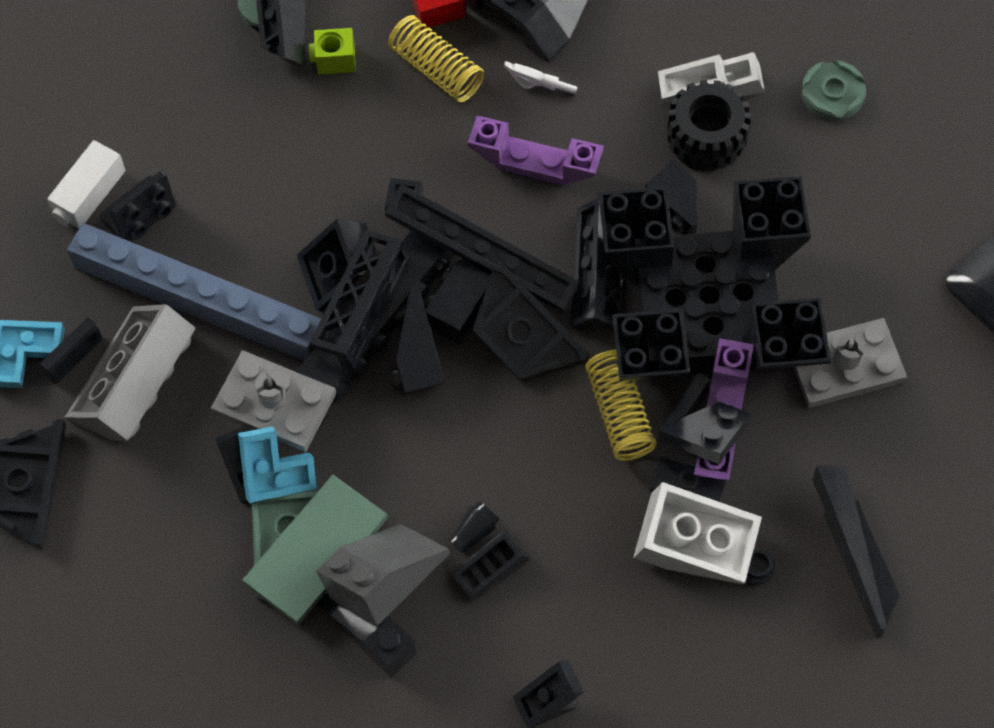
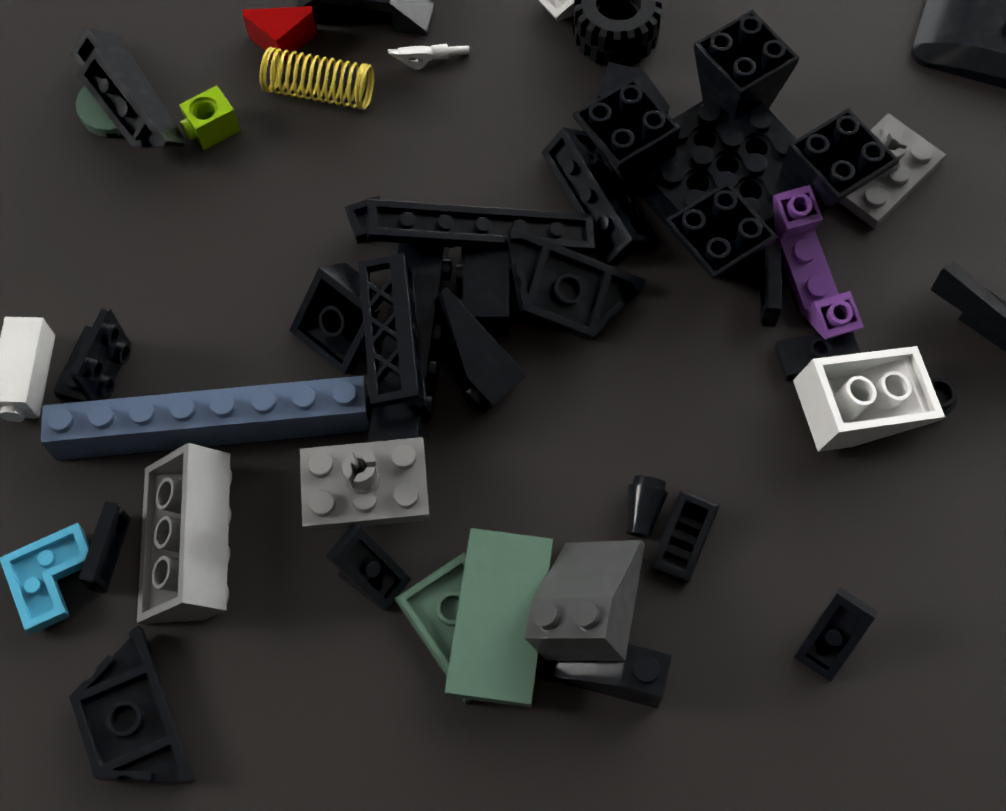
camera: 30 degrees left, 0 degrees up
medium azure plate [238,427,317,503] -> none
medium lavender slope [468,116,604,185] -> none
light yellow piece [585,350,657,461] -> none
black wing [658,402,751,464] -> none

